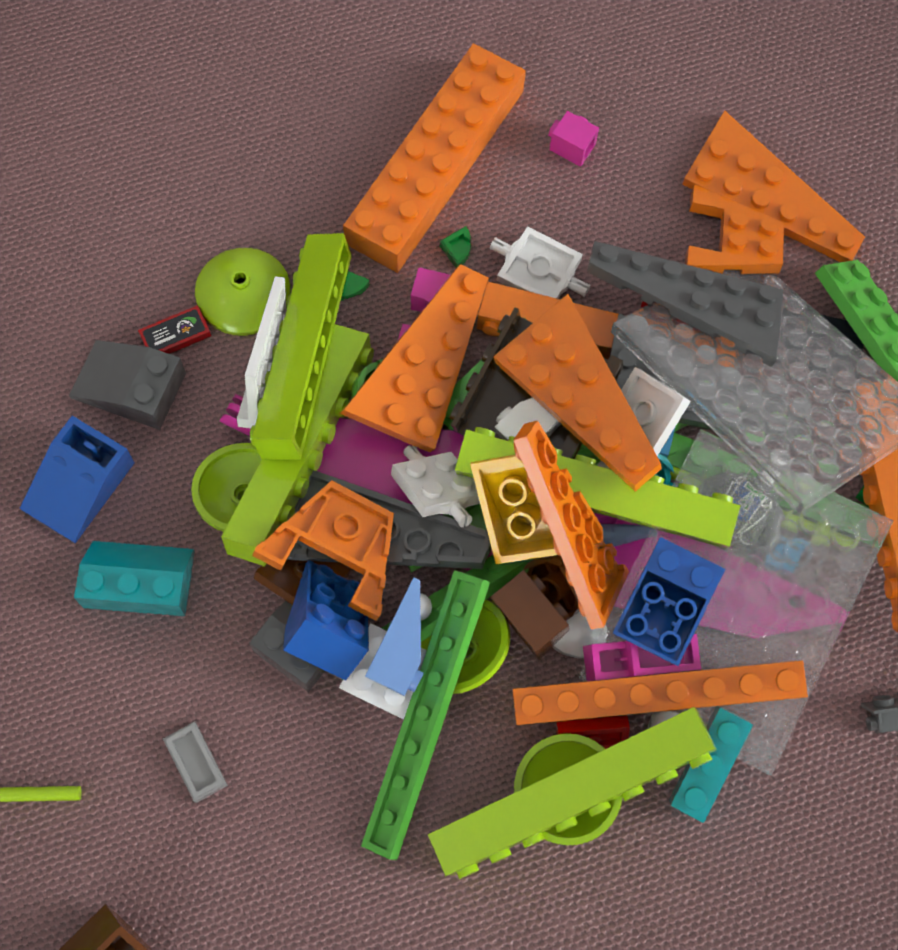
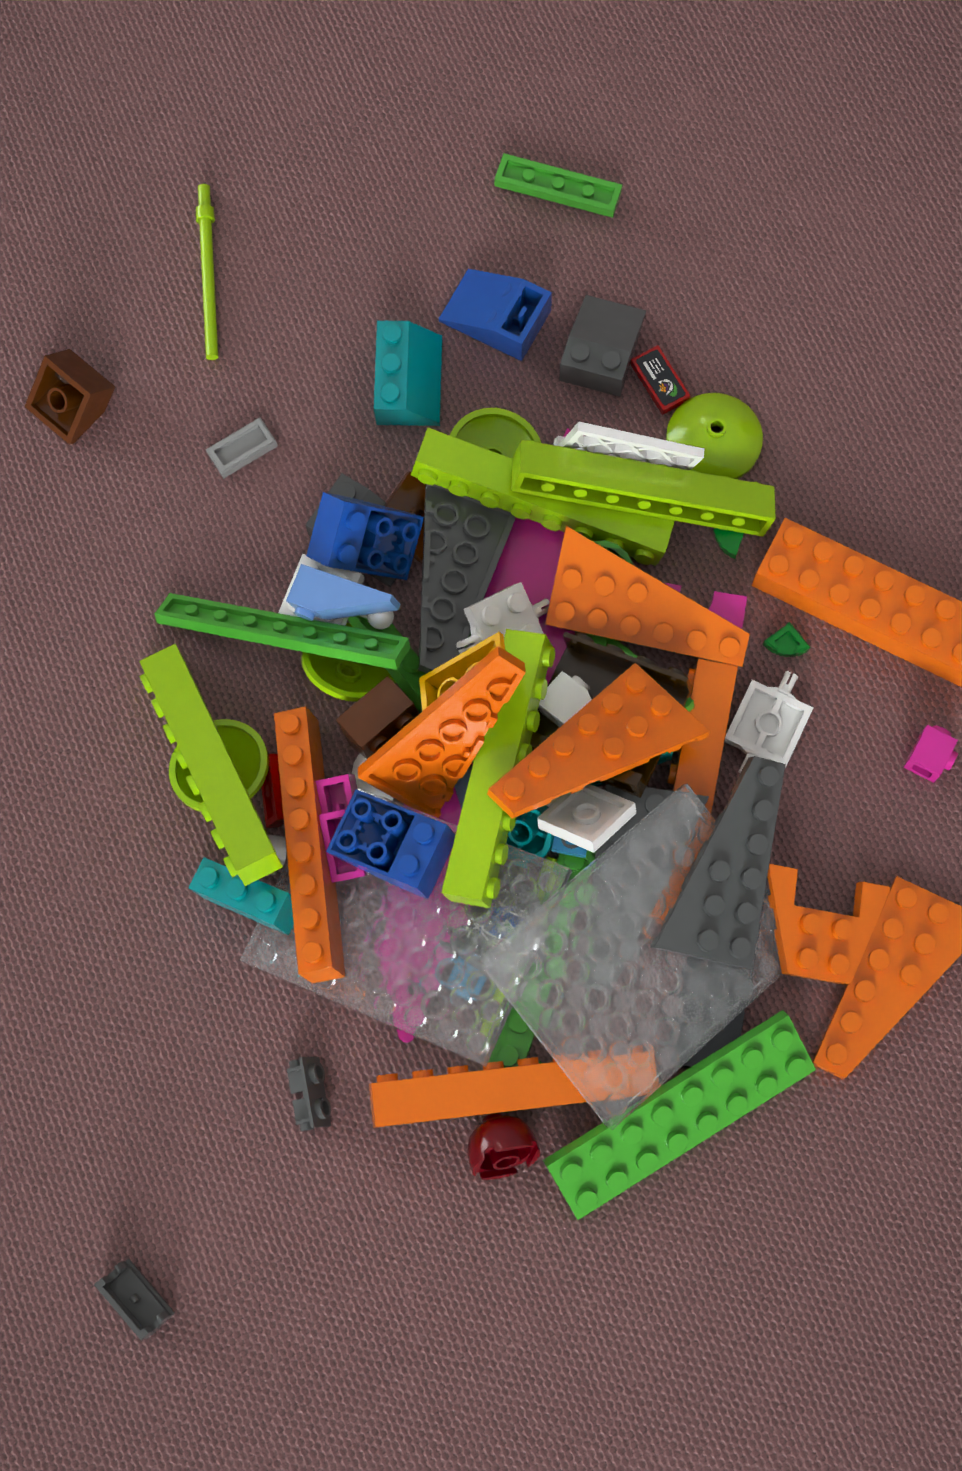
camera: 95 degrees right, 5 degrees up
orange wing [252,480,394,621] -> none

